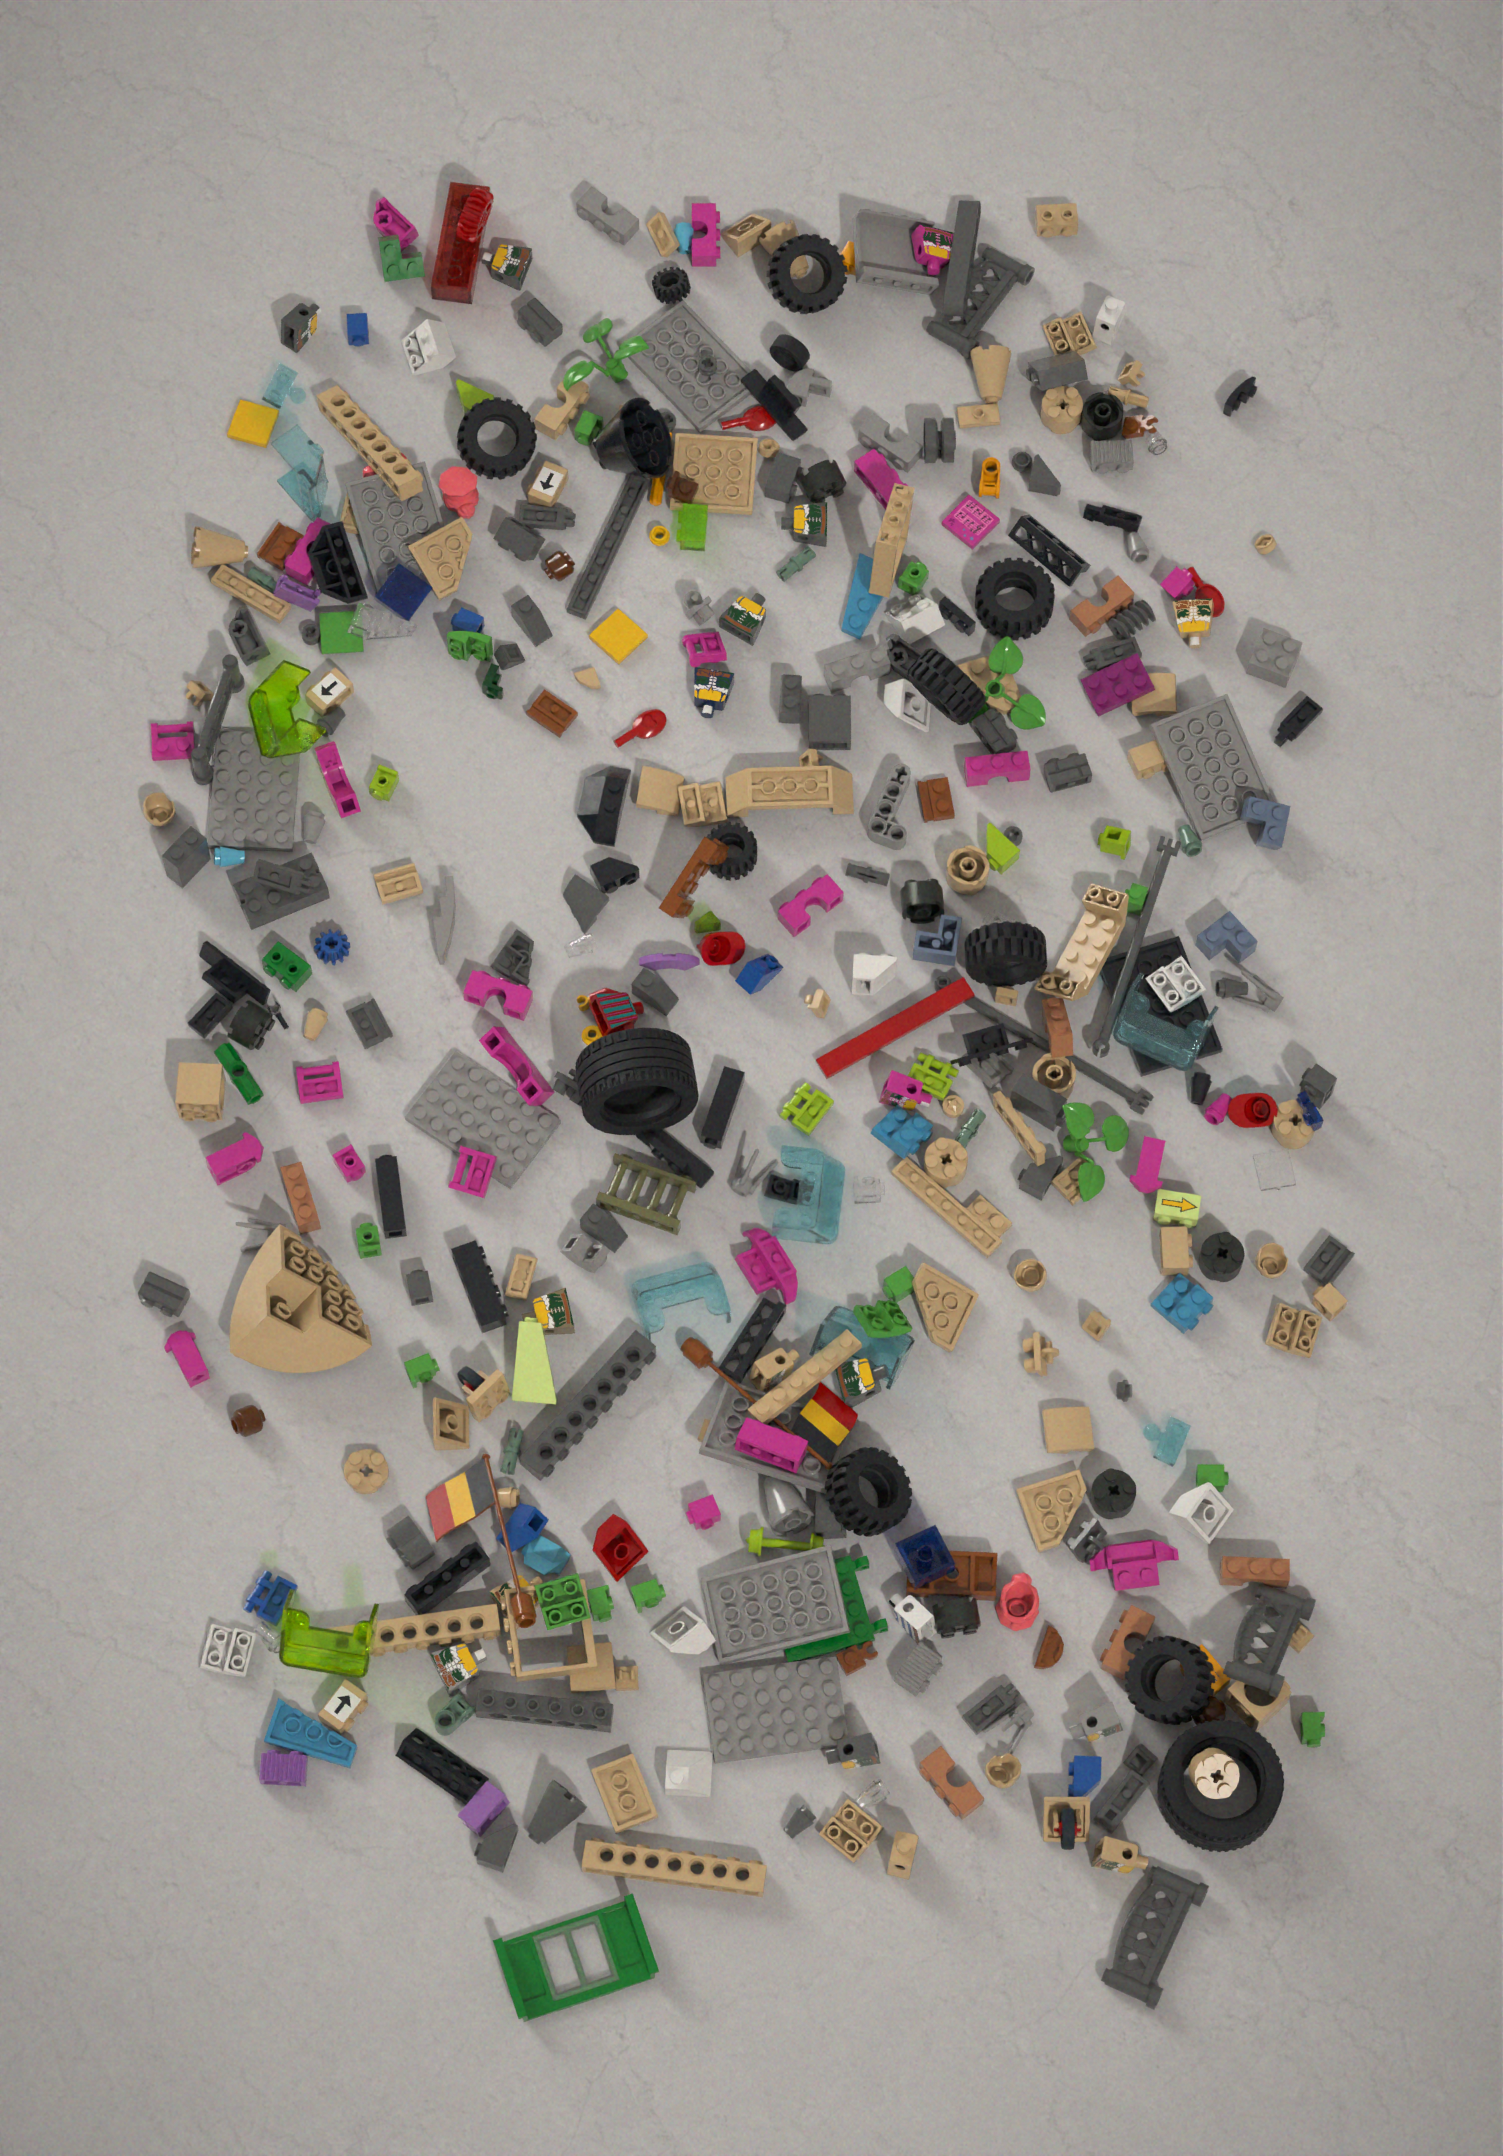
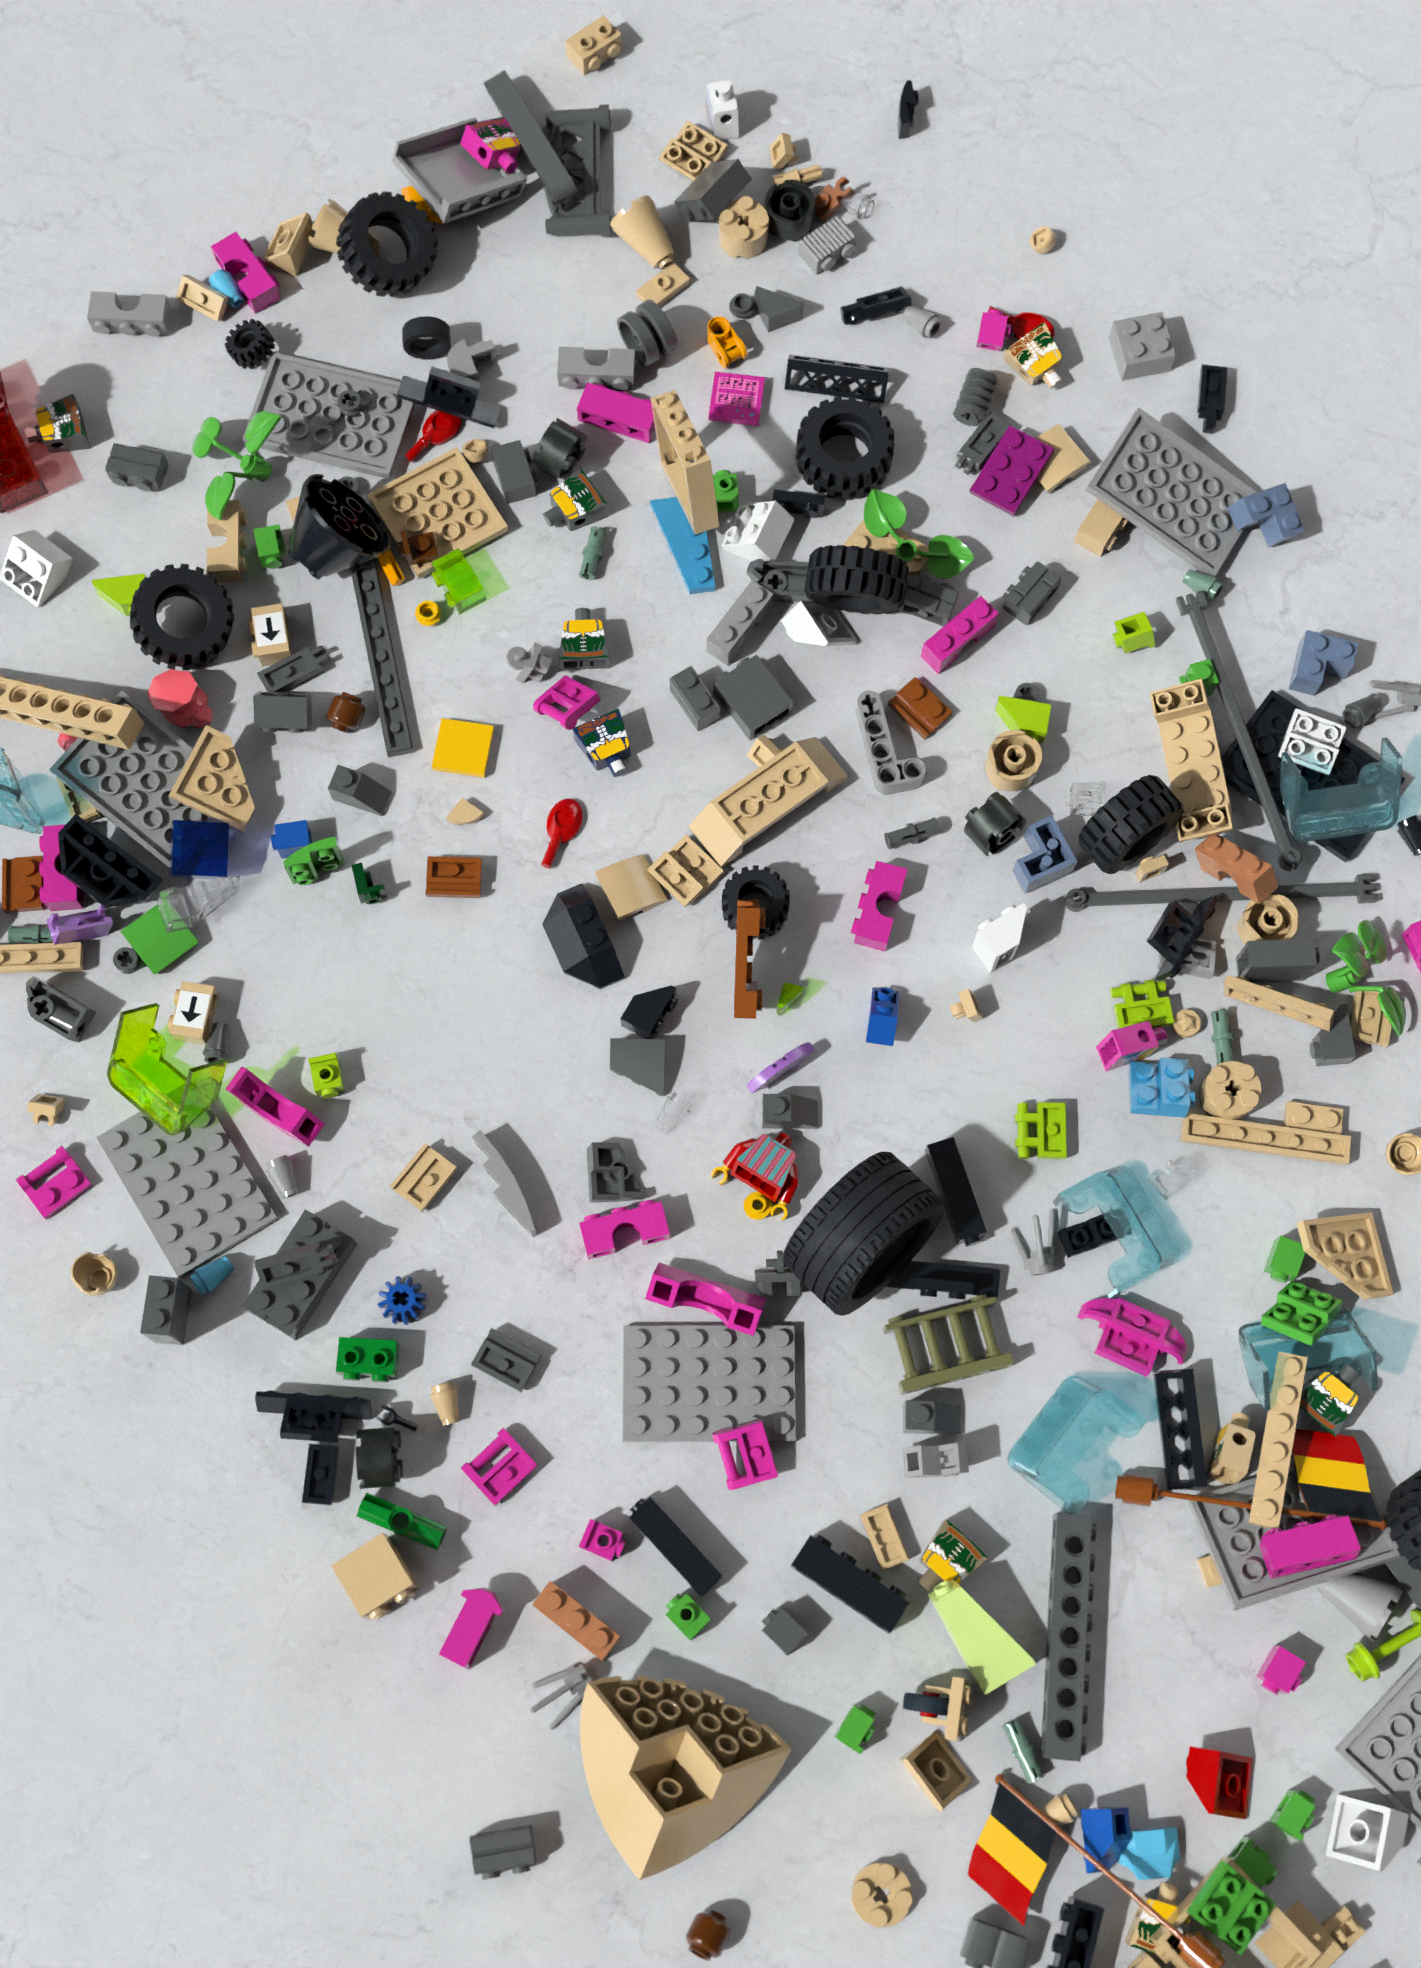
camera: 35 degrees left, 5 degrees up
dark pink piece [164,1330,210,1388] -> none
dark grey piece [191,654,245,785] -> none
dark grey slope [494,643,525,670] -> none
red piece [696,931,746,966] -> none
red tile [816,977,975,1079] -> none
nougat arch [1069,575,1134,637] -> none

